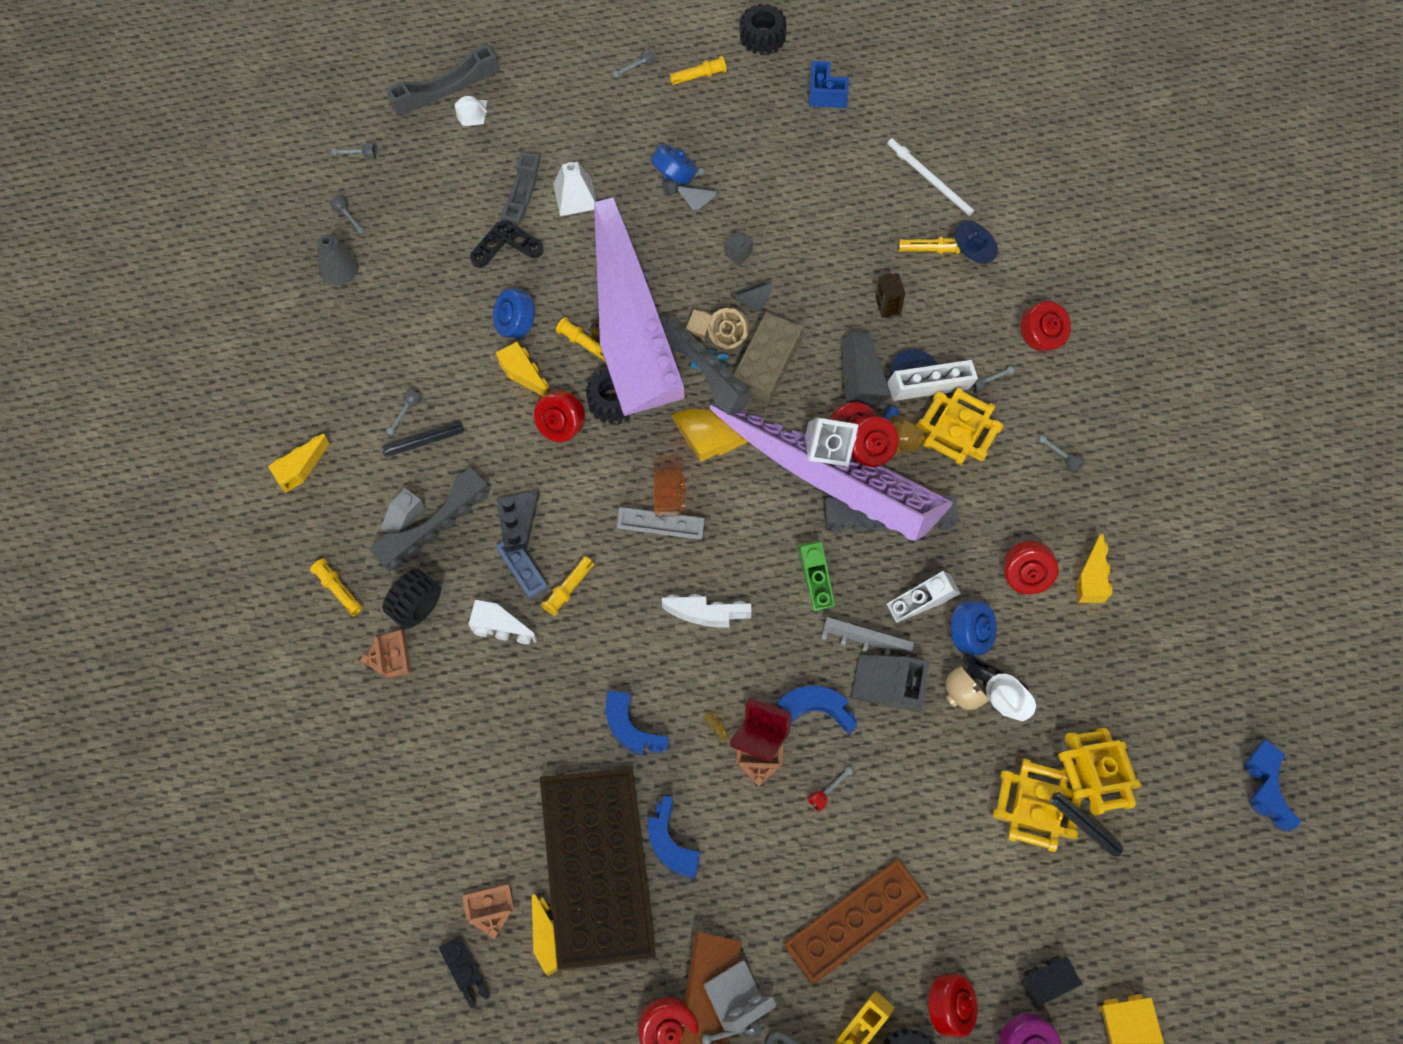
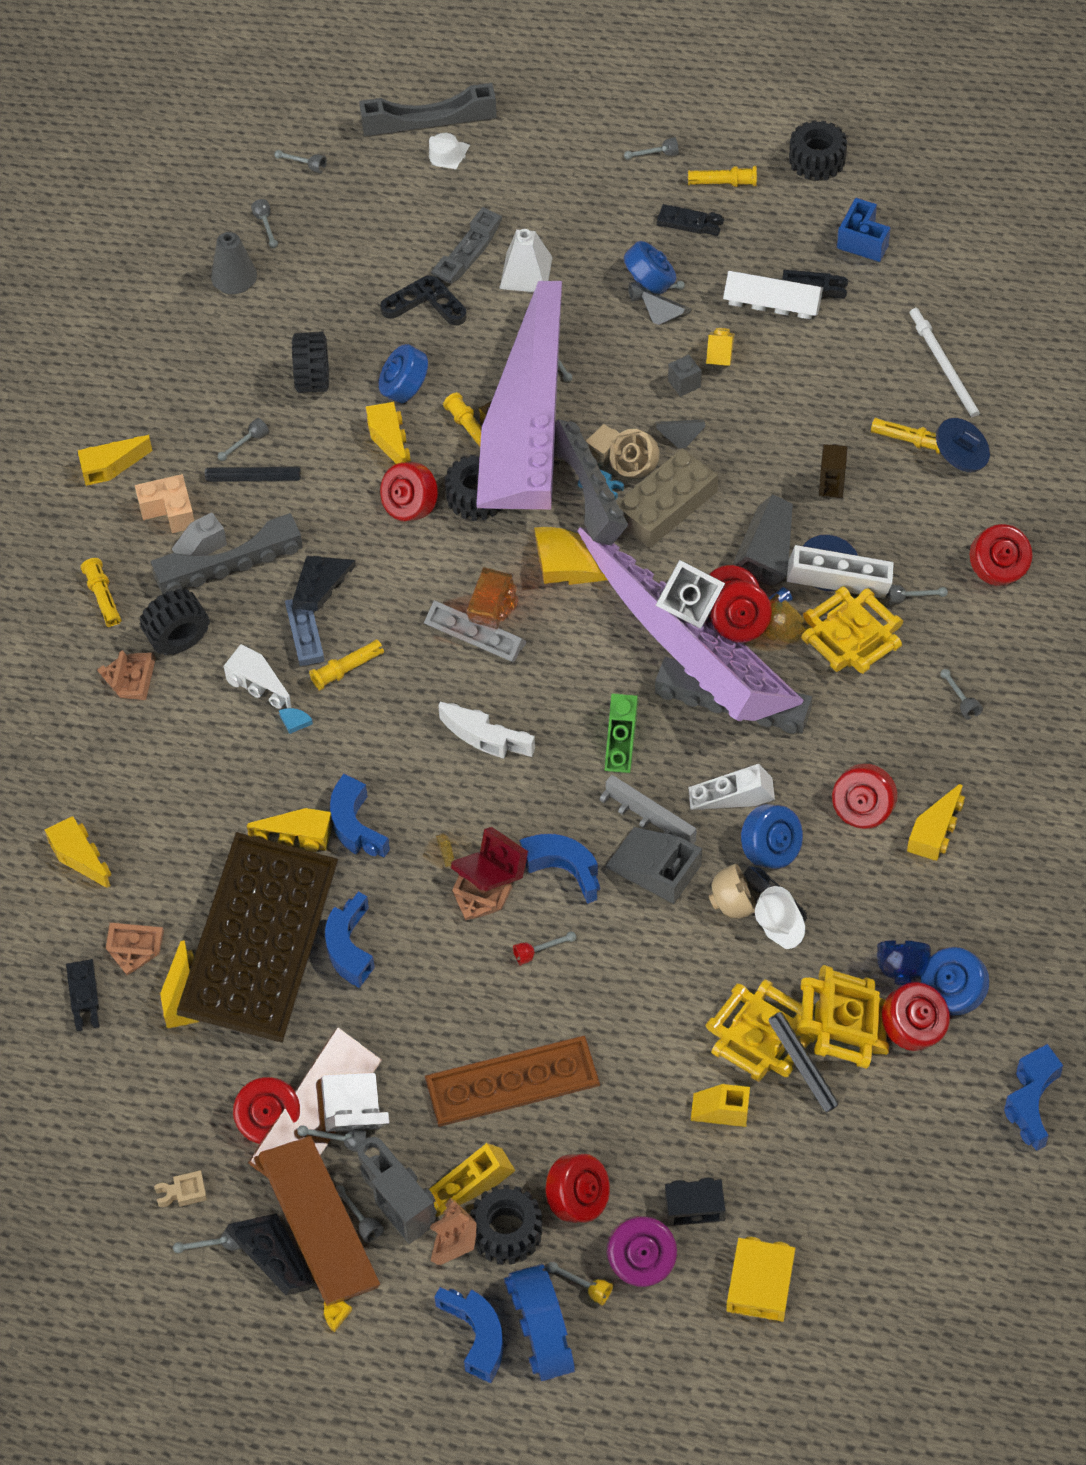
camera: 20 degrees right, 10 degrees down
none -> yellow slope [45,816,112,888]
none -> light nougat brick [135,474,194,533]
none -> yellow slope [247,808,333,852]
none -> dark azure tile [279,708,313,734]
none -> black tyre [292,332,329,393]
none -> black hinge [657,204,724,236]
none -> yellow slope [691,1084,750,1127]
none -> yellow slope [706,328,735,366]
none -> white brick [723,271,823,319]
none -> black hinge [782,270,848,299]
none -> clear blue cylinder [877,940,931,985]
none -> red wheel [882,982,950,1051]
none -> blue wheel [921,947,989,1015]

